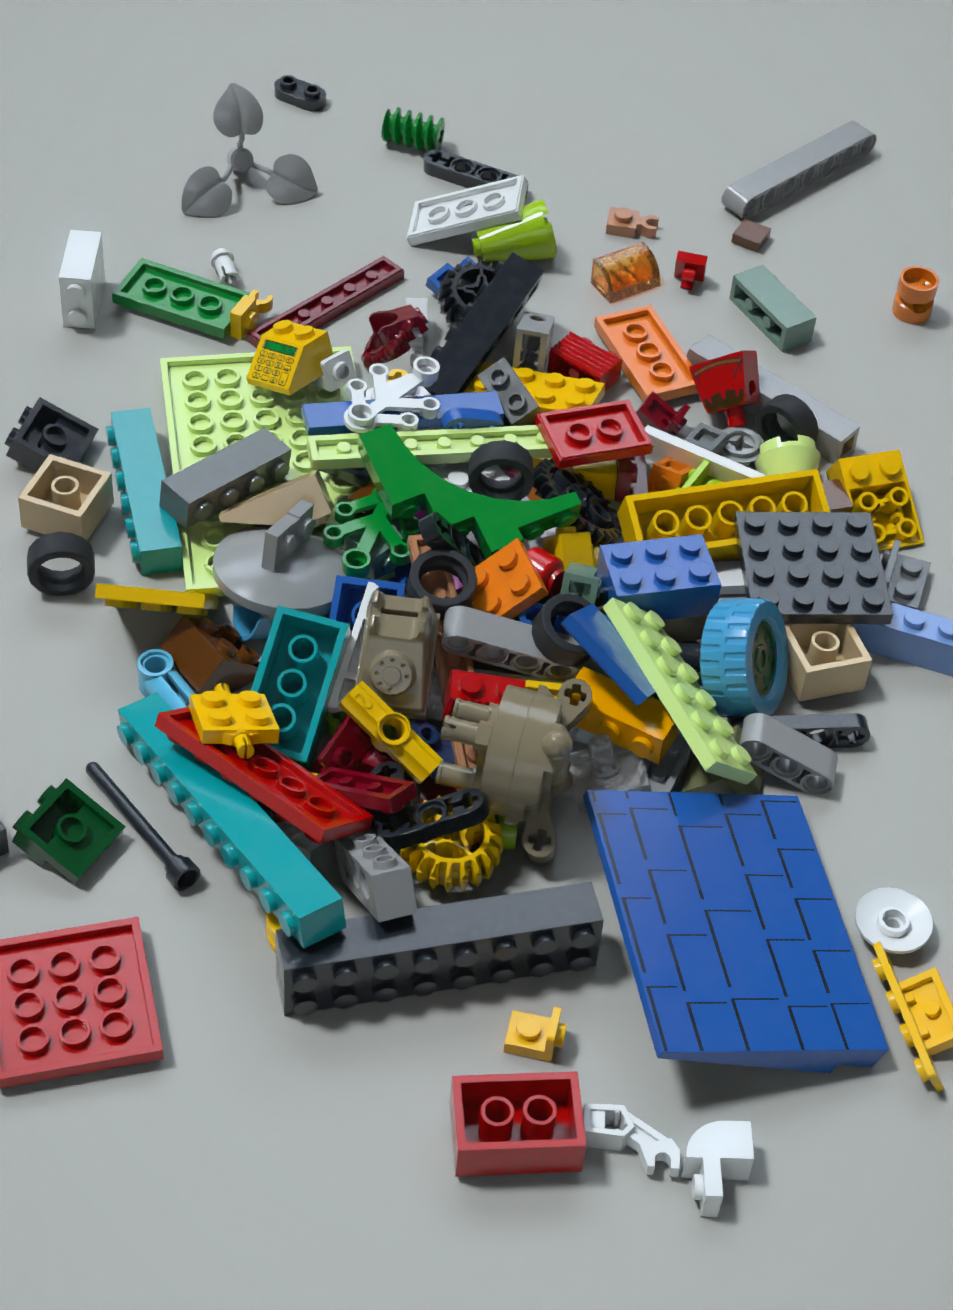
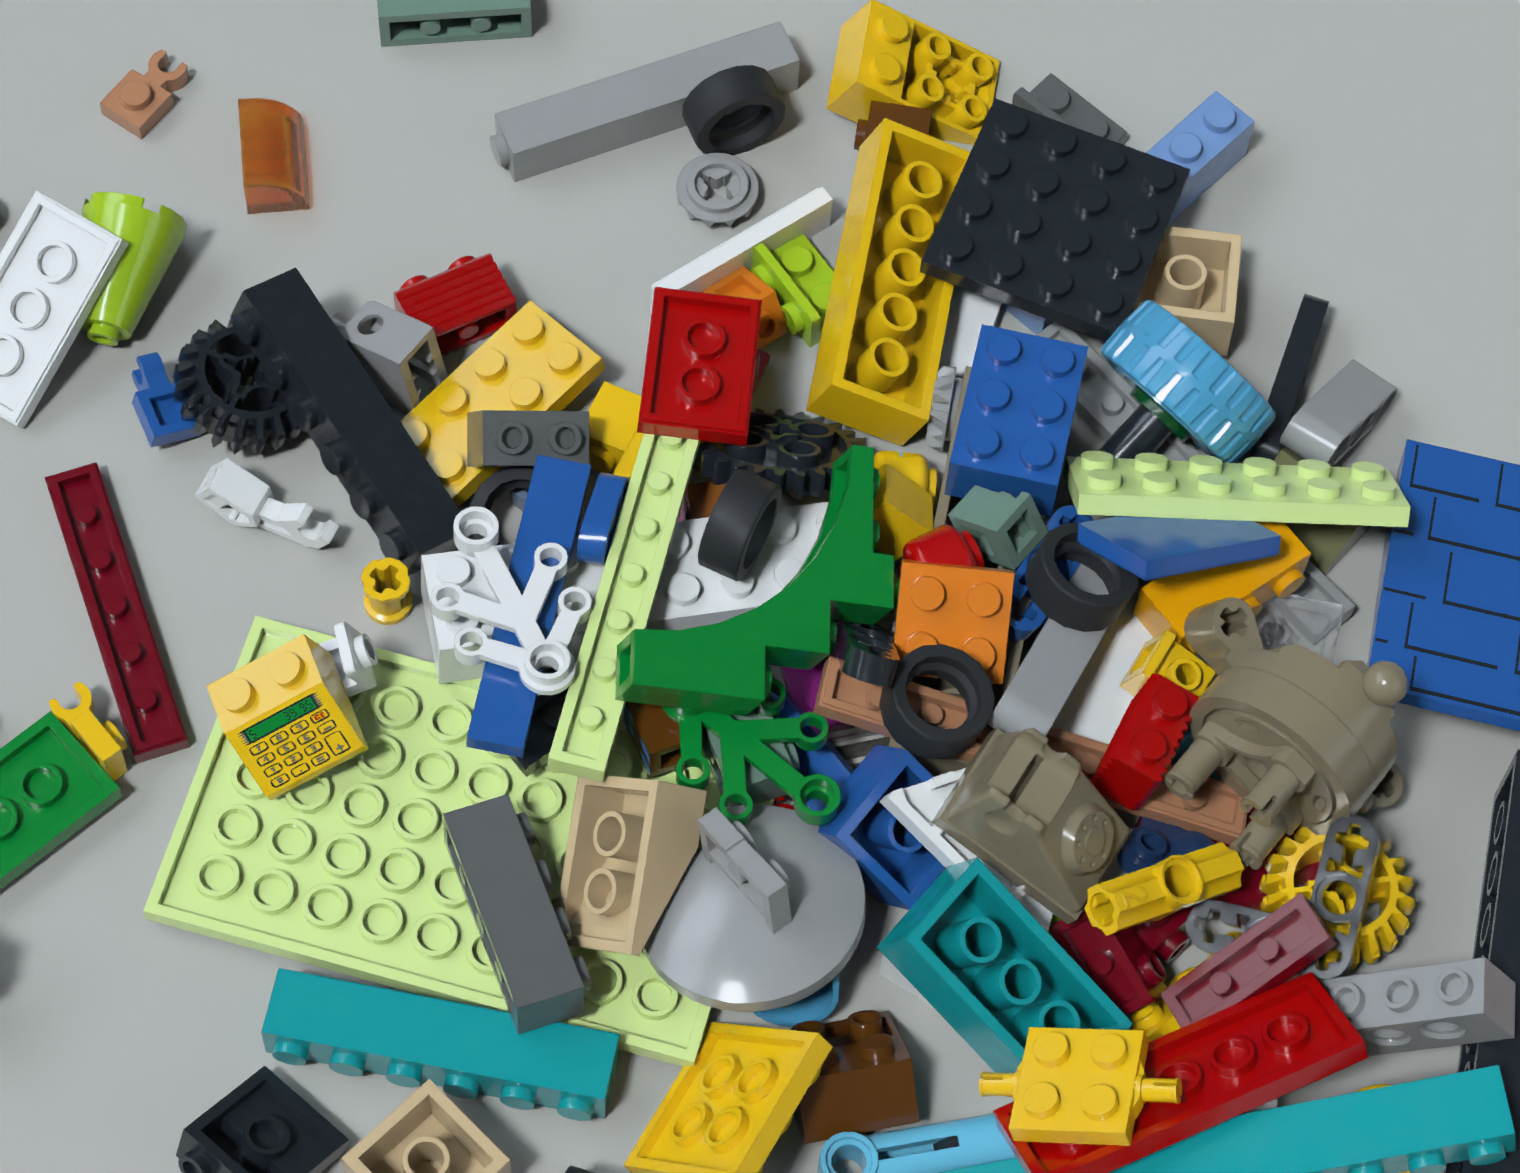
camera: 65 degrees left, 15 degrees up
dark red piece [361,304,429,368] -> none
orange plate [594,305,698,401] -> none
dark red bracket [636,391,691,435] -> none
red tile [674,250,708,290] -> none
tile [684,422,729,455] -> none
red torso [689,350,760,428] -> none
yellowish green cone [755,435,821,476] -> none

